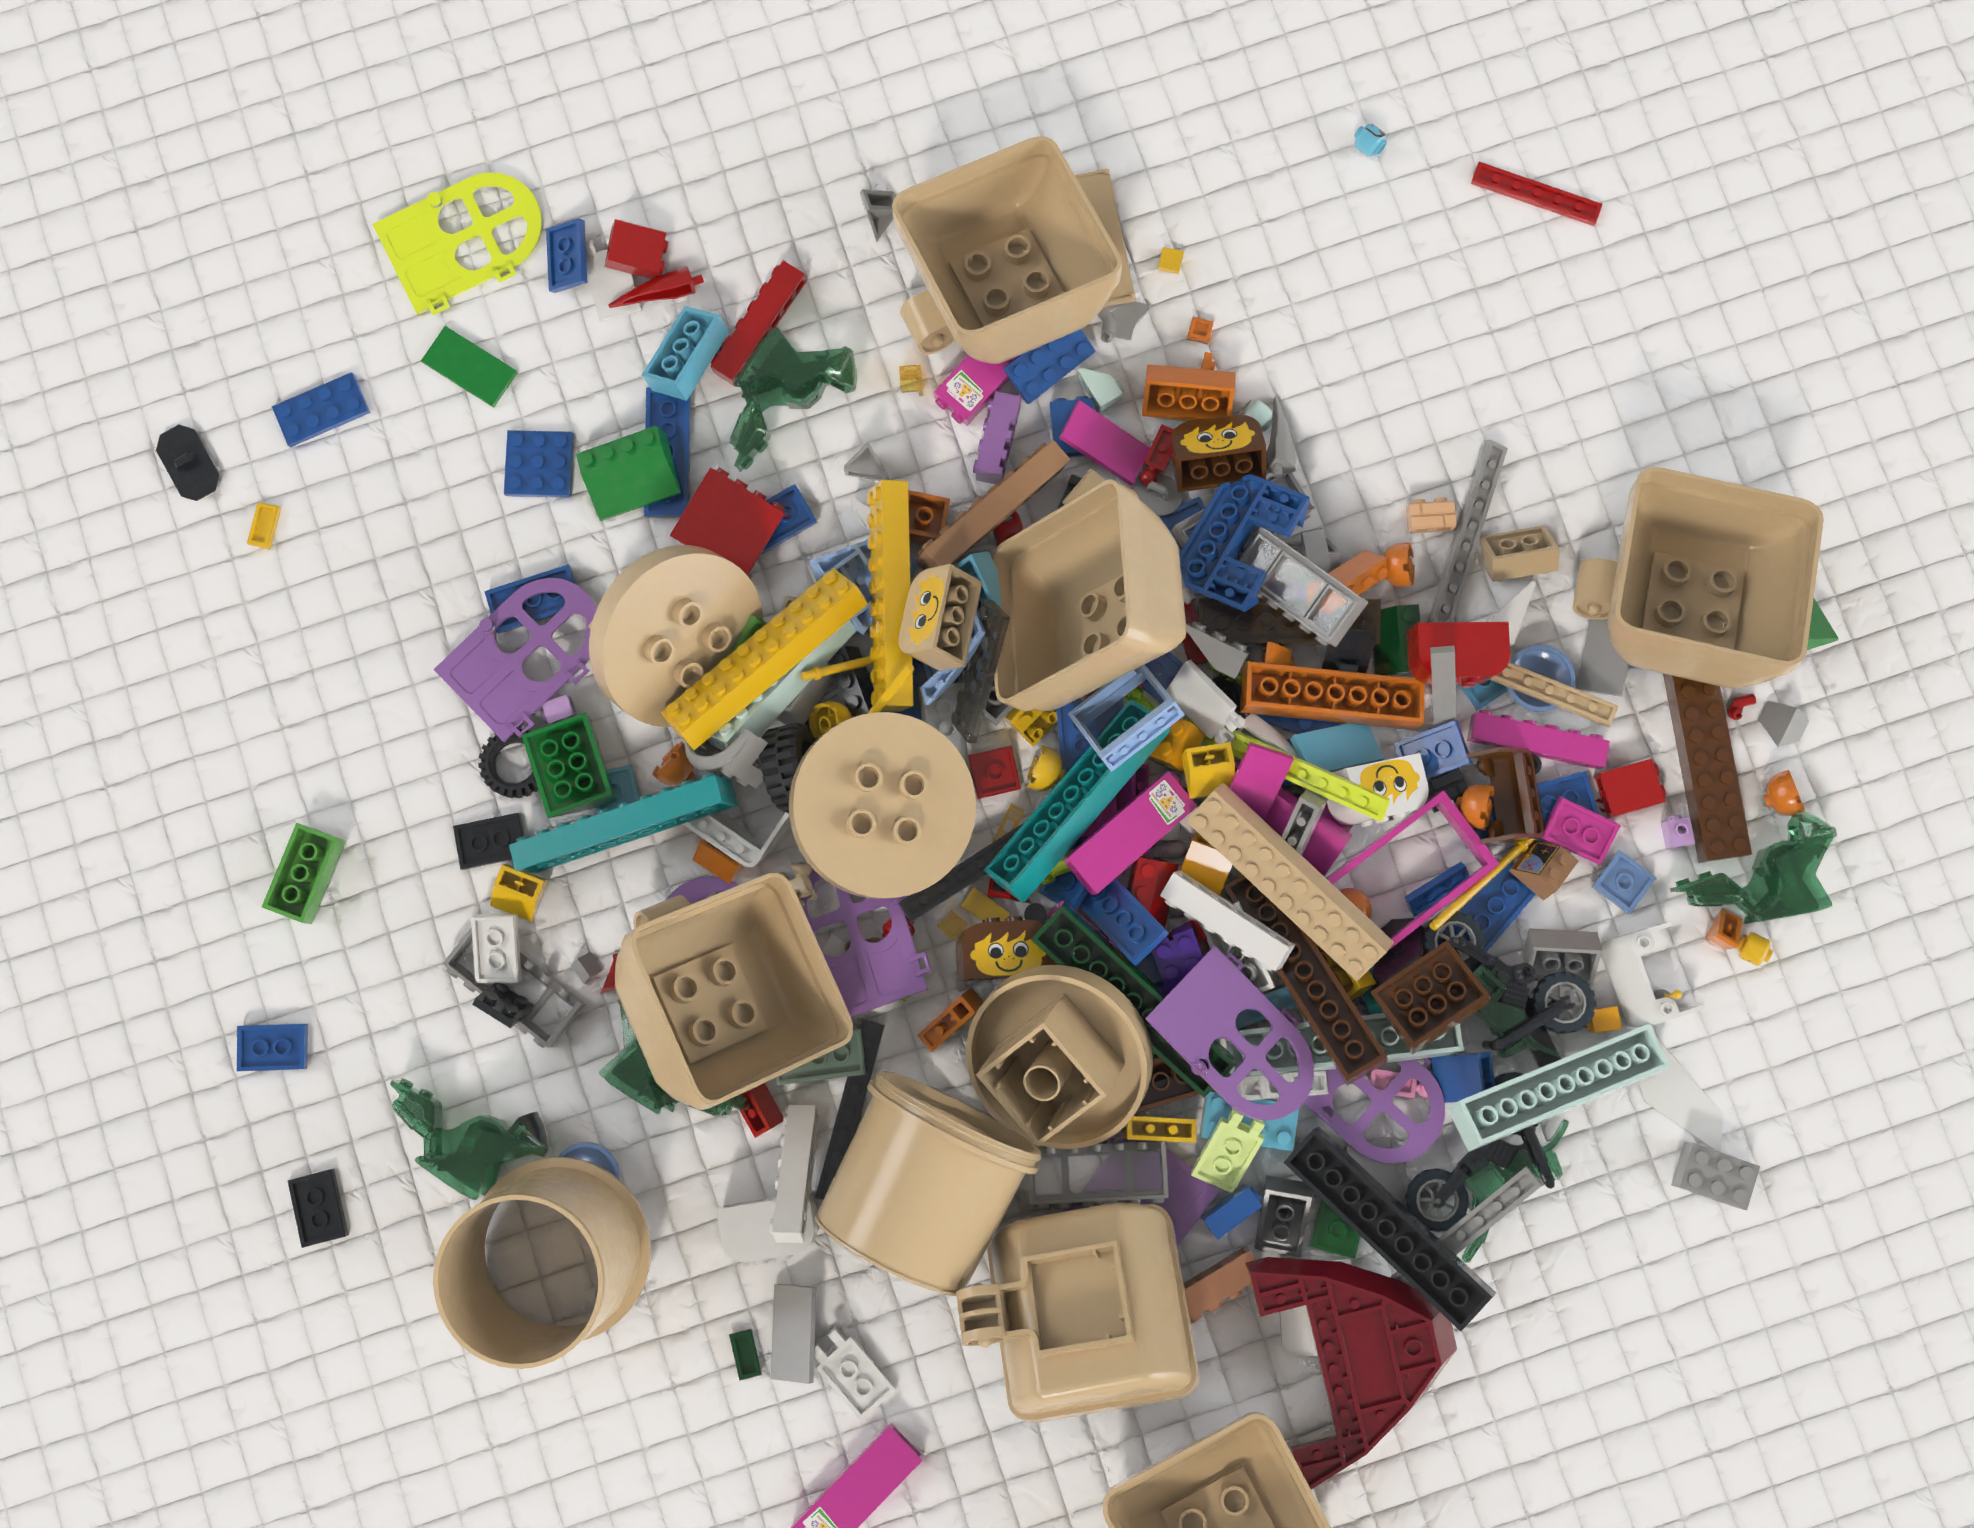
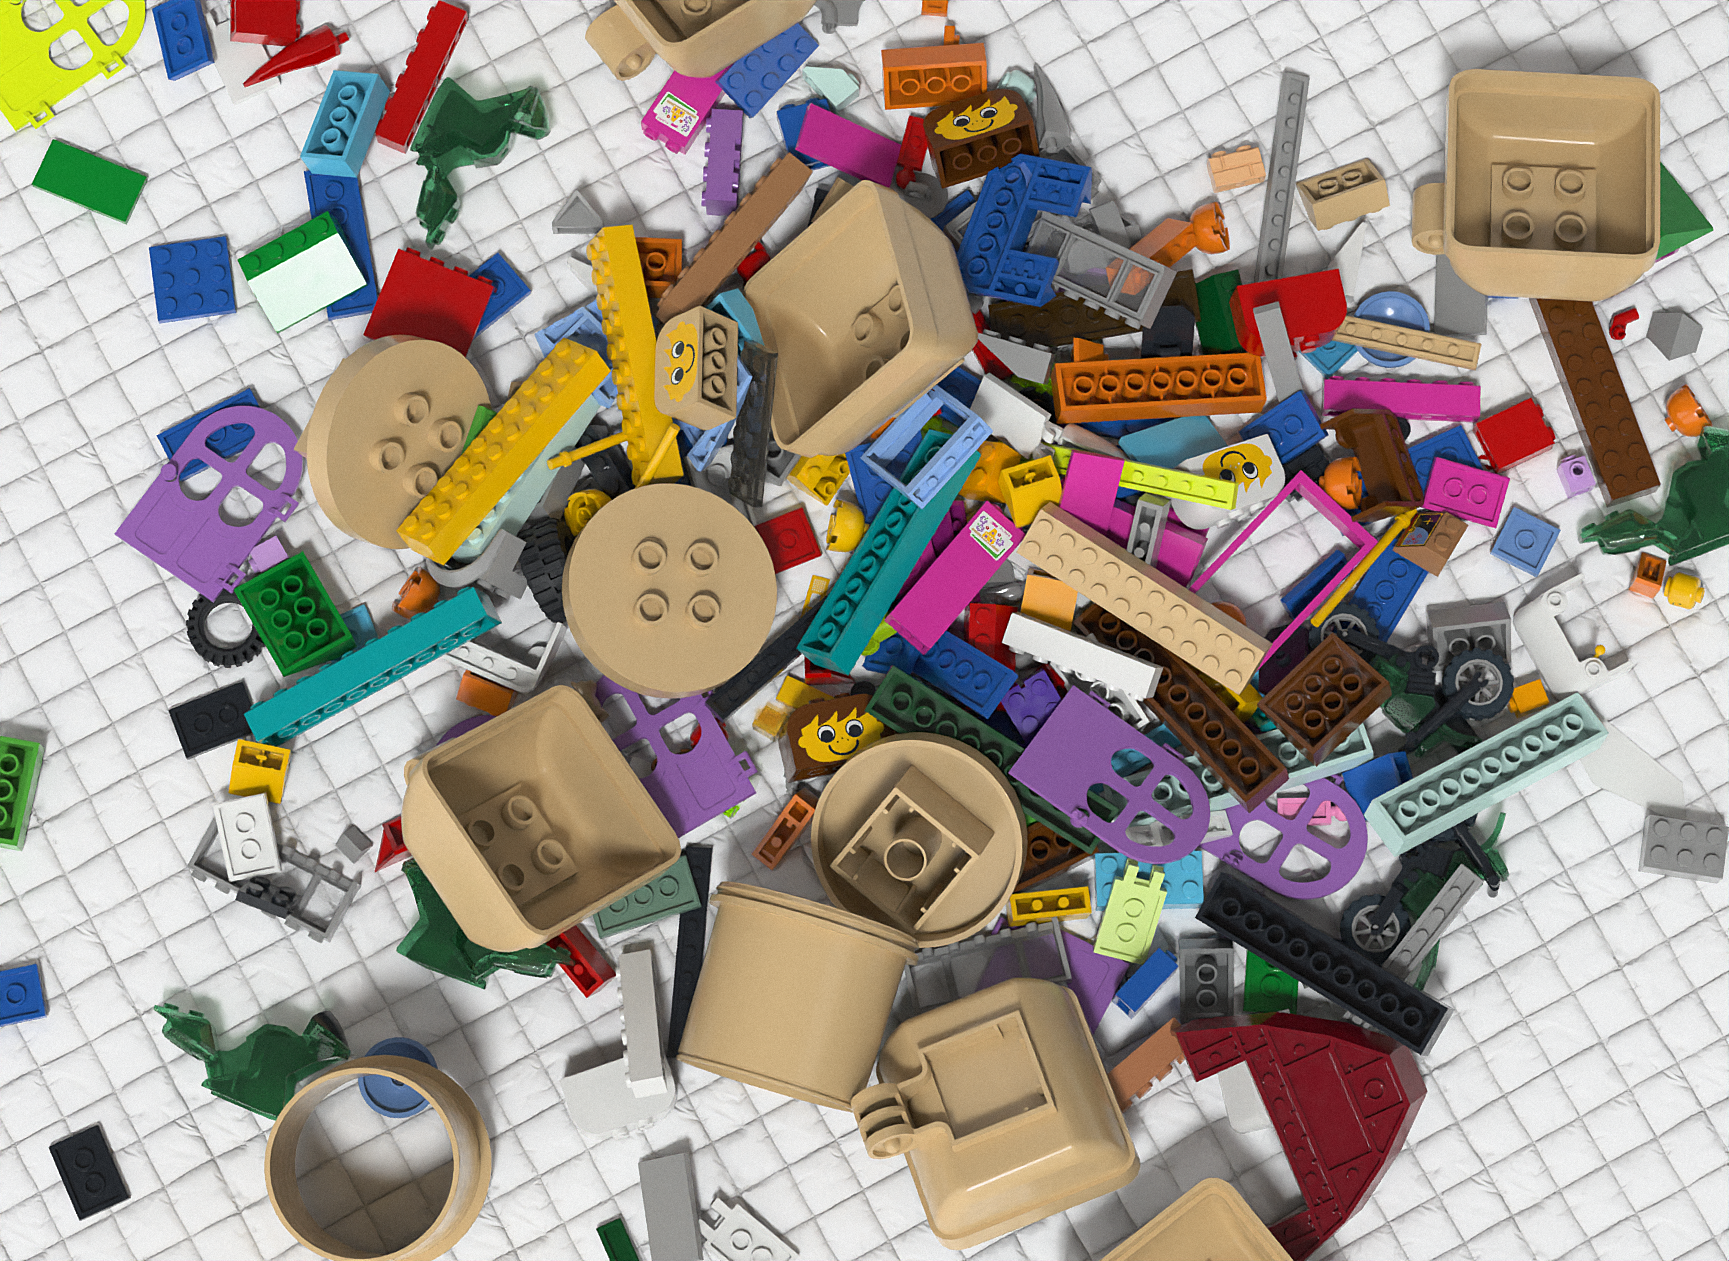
camera: 20 degrees left, 5 degrees down
clear yellow panel [899,365,923,396] -> none

